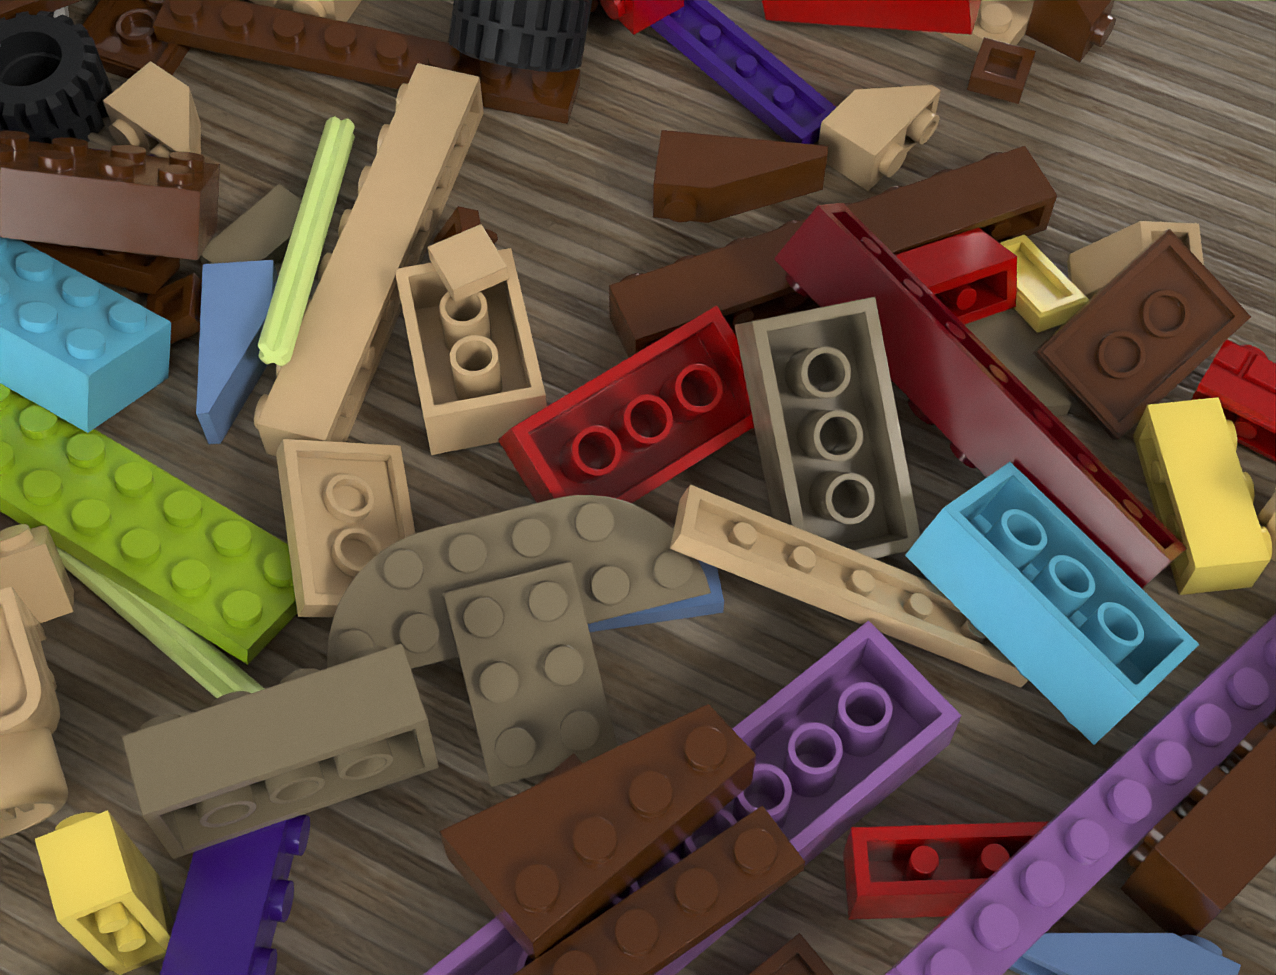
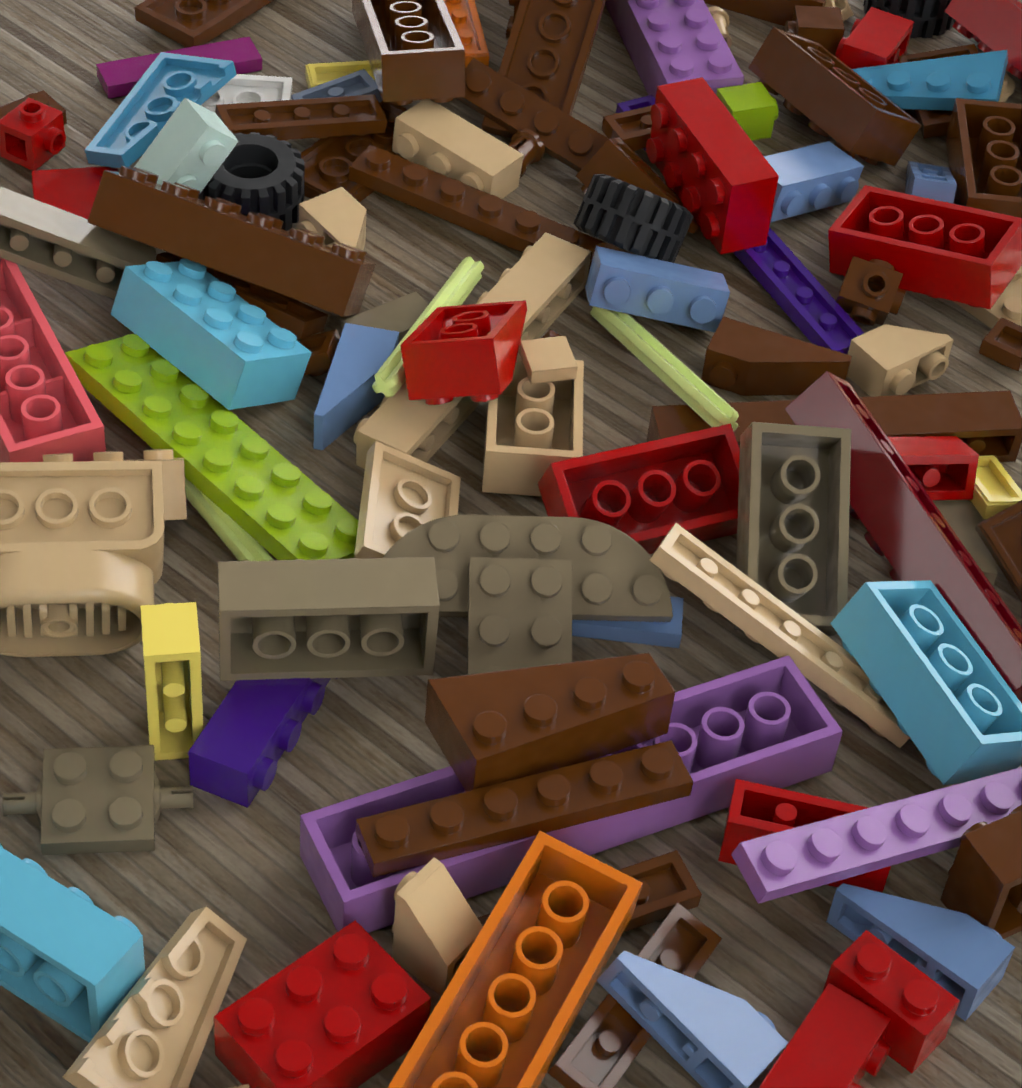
camera: 10 degrees right, 15 degrees down
none -> red slope [400,300,527,405]
none -> medium blue brick [585,246,730,333]
none -> yellowish green axle [590,306,739,431]
none -> reddish brown brick [836,256,906,326]

